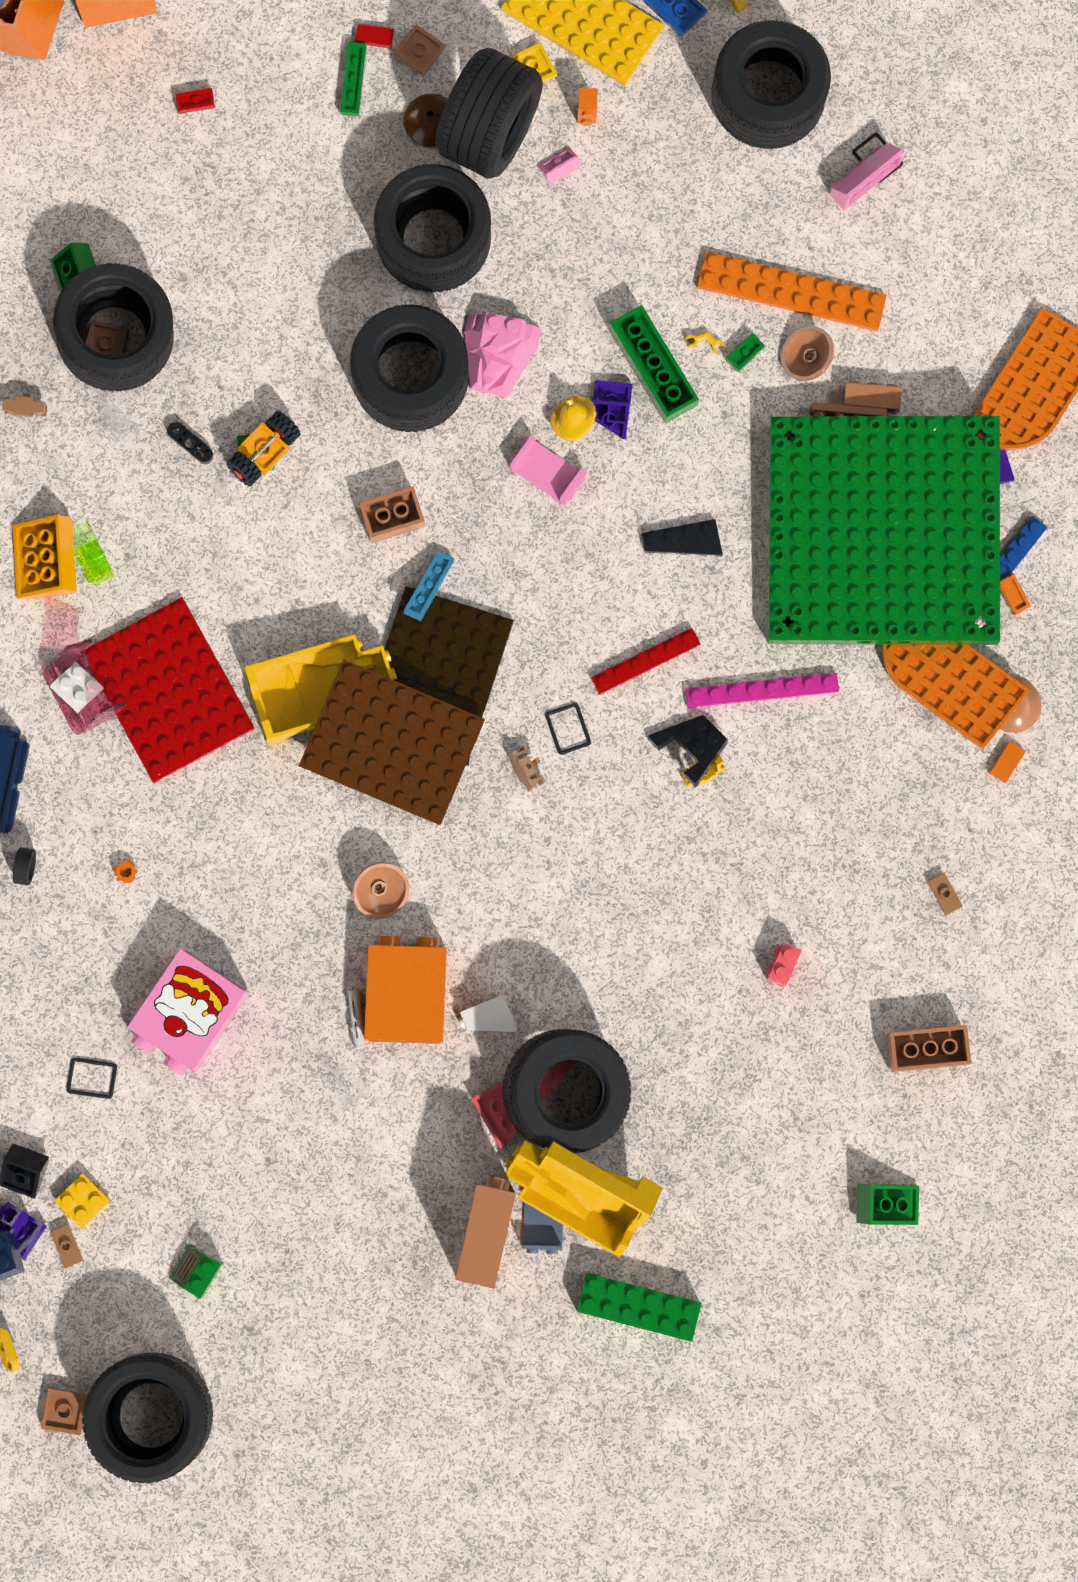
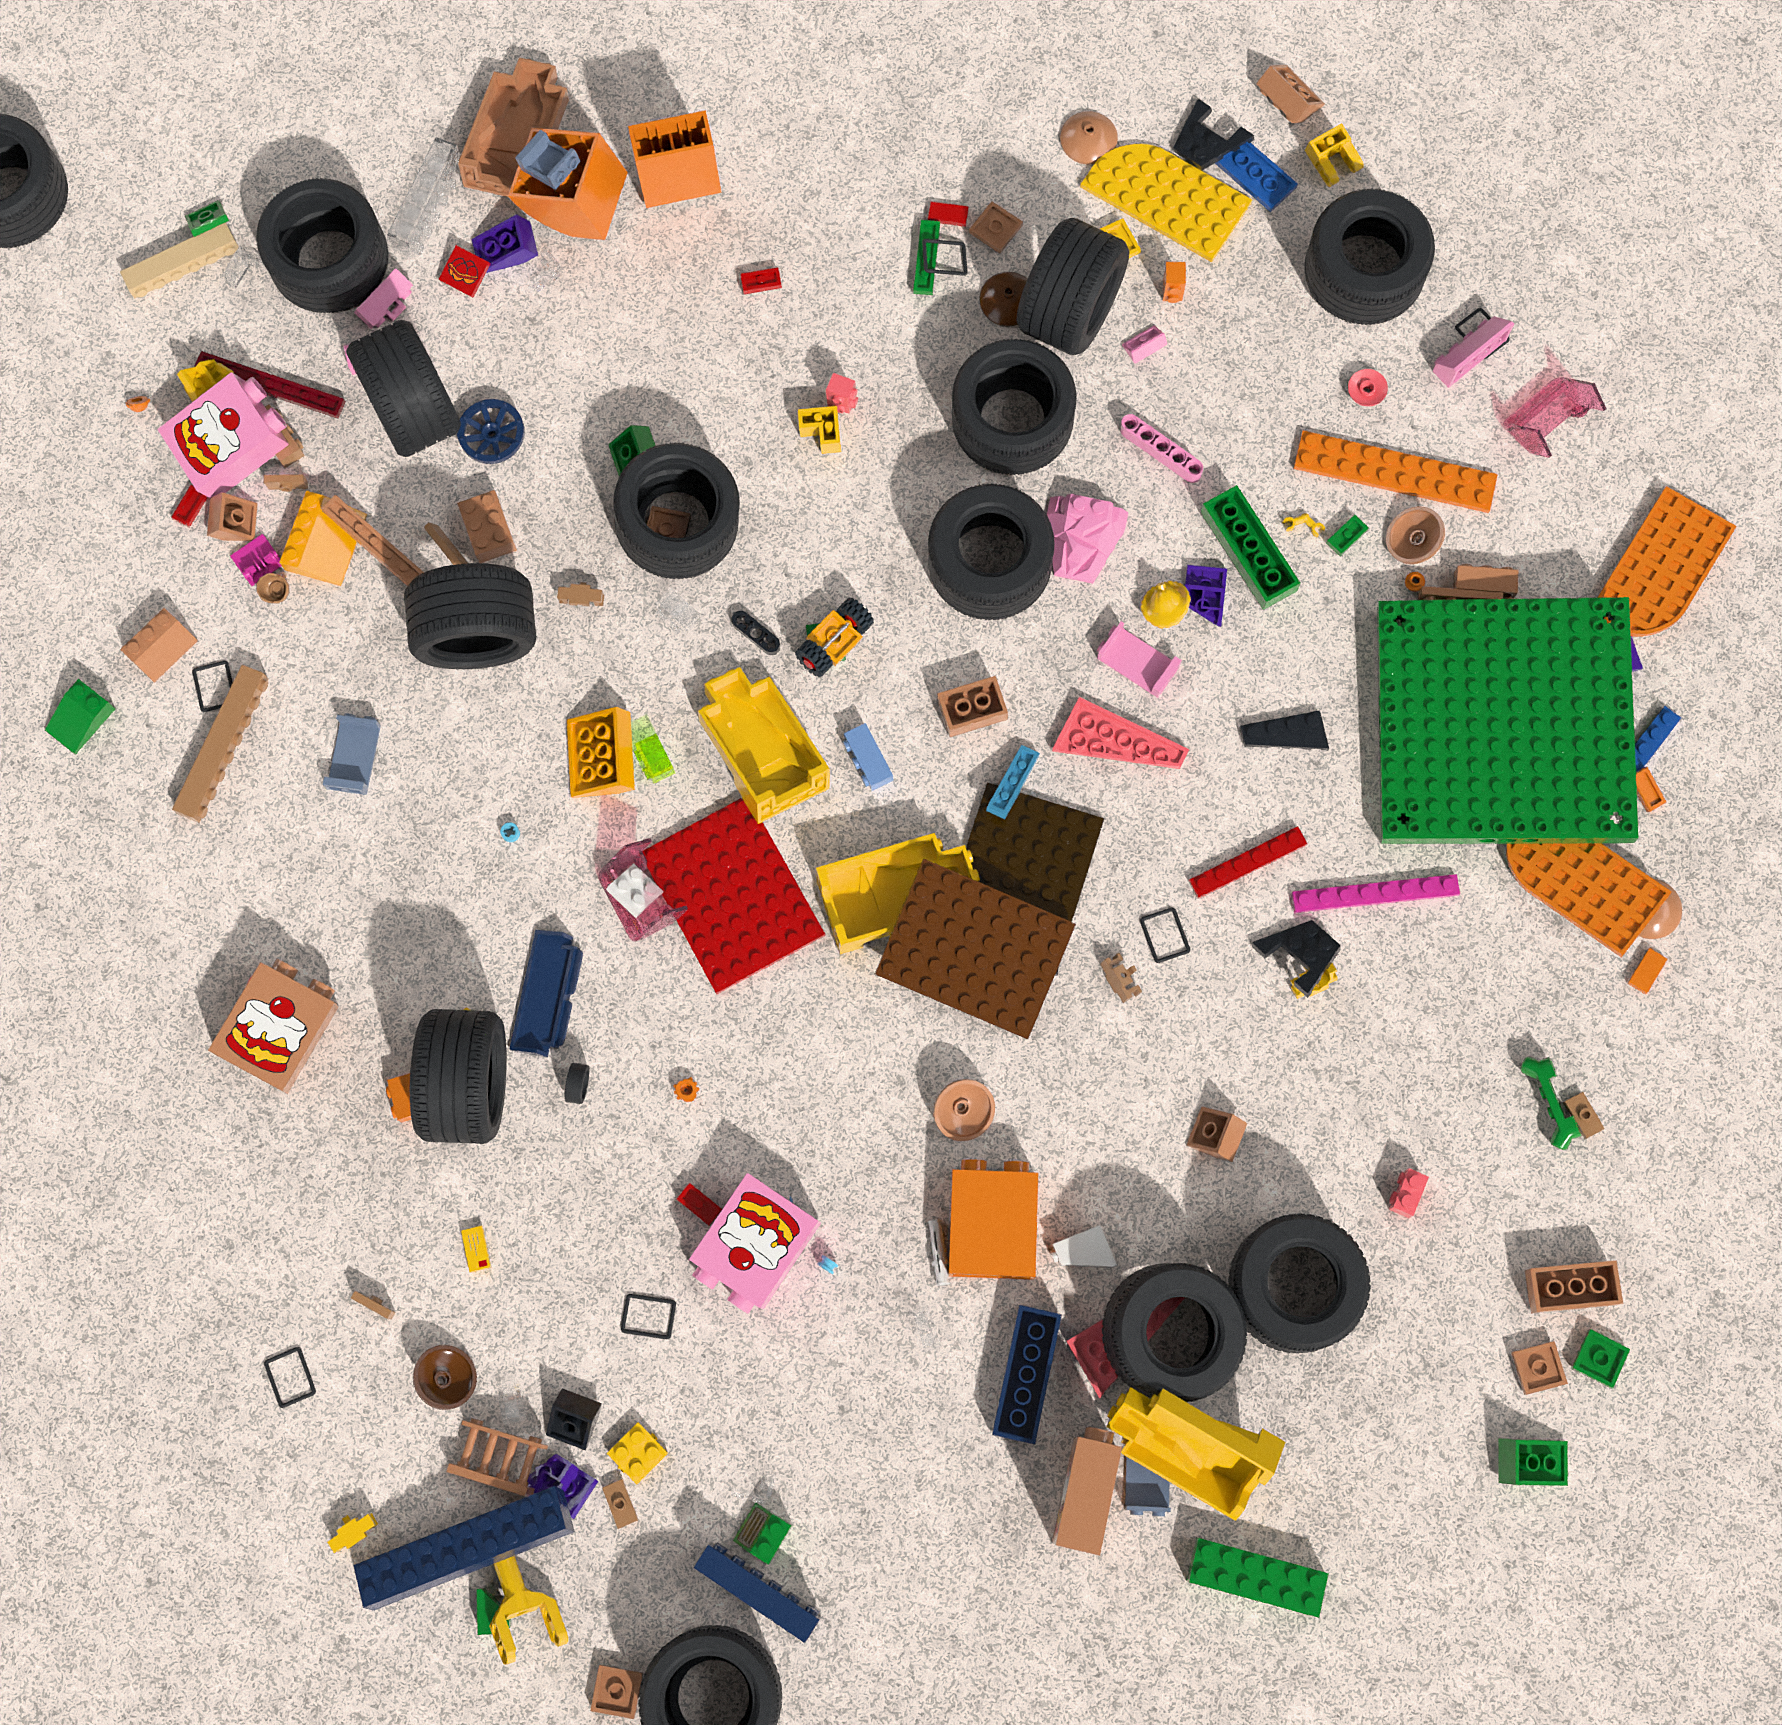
camera: 10 degrees right, 5 degrees down
none -> red plate [676,1183,723,1227]
none -> dark blue brick [694,1542,821,1643]
none -> yellow panel [698,667,830,824]
none -> yellow brick [798,406,841,454]
none -> medium azure bush [817,1255,839,1275]
none -> coral brick [826,373,858,414]
none -> medium blue brick [842,723,894,791]
none -> black piece [922,239,968,276]
none -> dark blue brick [992,1305,1062,1445]
none -> coral wing [1052,697,1189,769]
none -> bright pink beam [1120,414,1203,483]
none -> nougat slope [1187,1107,1248,1162]
none -> black tyre [1228,1213,1371,1354]
none -> coral dish [1348,369,1388,406]
none -> orange plate [1405,572,1425,592]
none -> clear pink windscreen [1503,377,1607,458]
none -> nougat plate [1511,1341,1568,1395]
none -> green plate [1520,1056,1582,1150]
none -> green plate [1571,1329,1630,1389]

